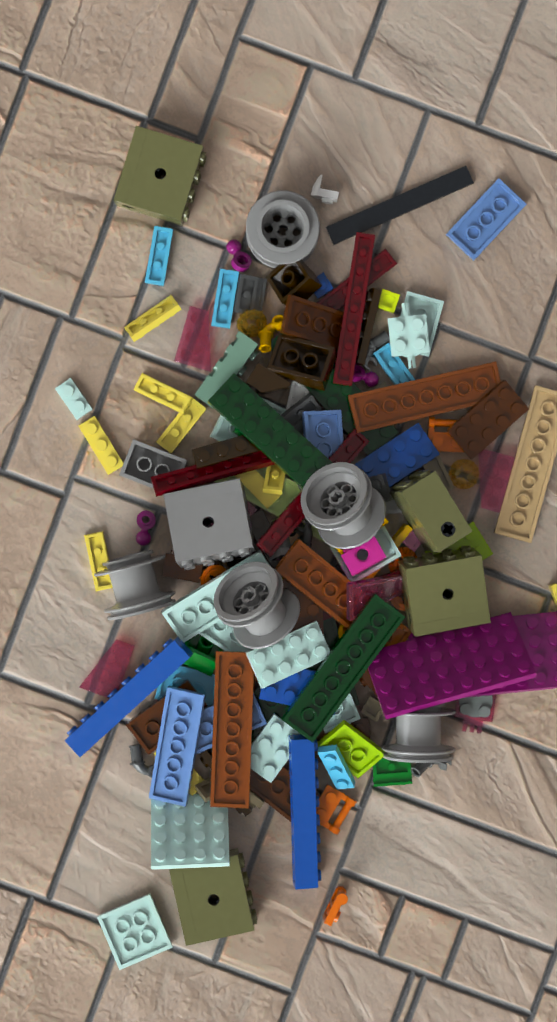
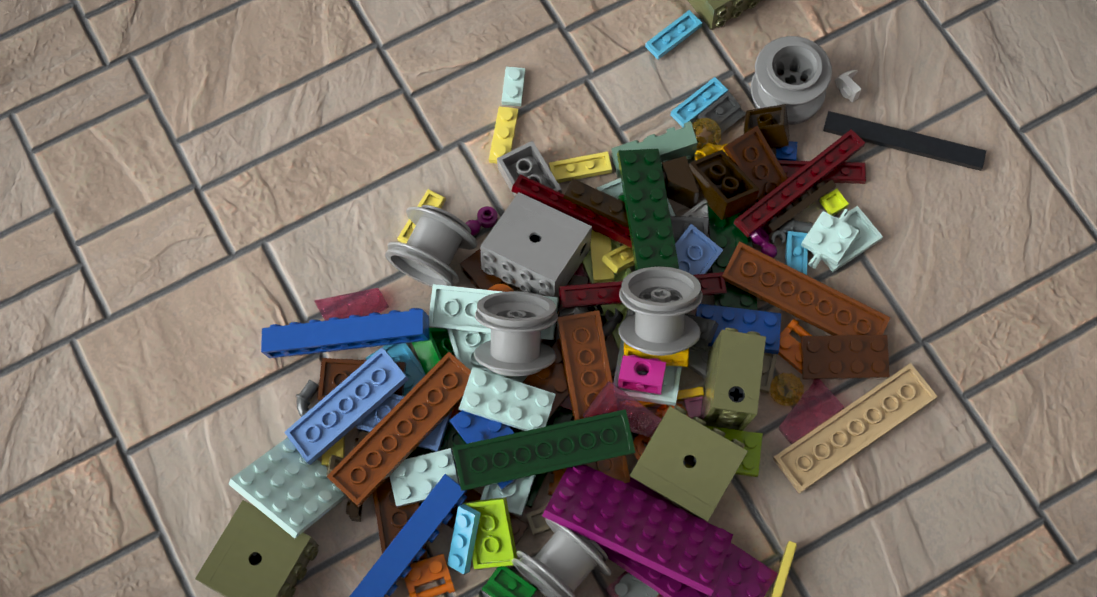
camera: 45 degrees right, 20 degrees down
light aqua plate [97,893,173,970] -> none
light yellow plate [124,295,182,342] -> none
light yellow tile [133,373,193,415] -> none
clear pink wing [174,306,211,372] -> none
magenta plate [226,239,252,272] -> none
dark tan plate [249,790,264,809] -> none
medium blue plate [446,178,527,261] -> none

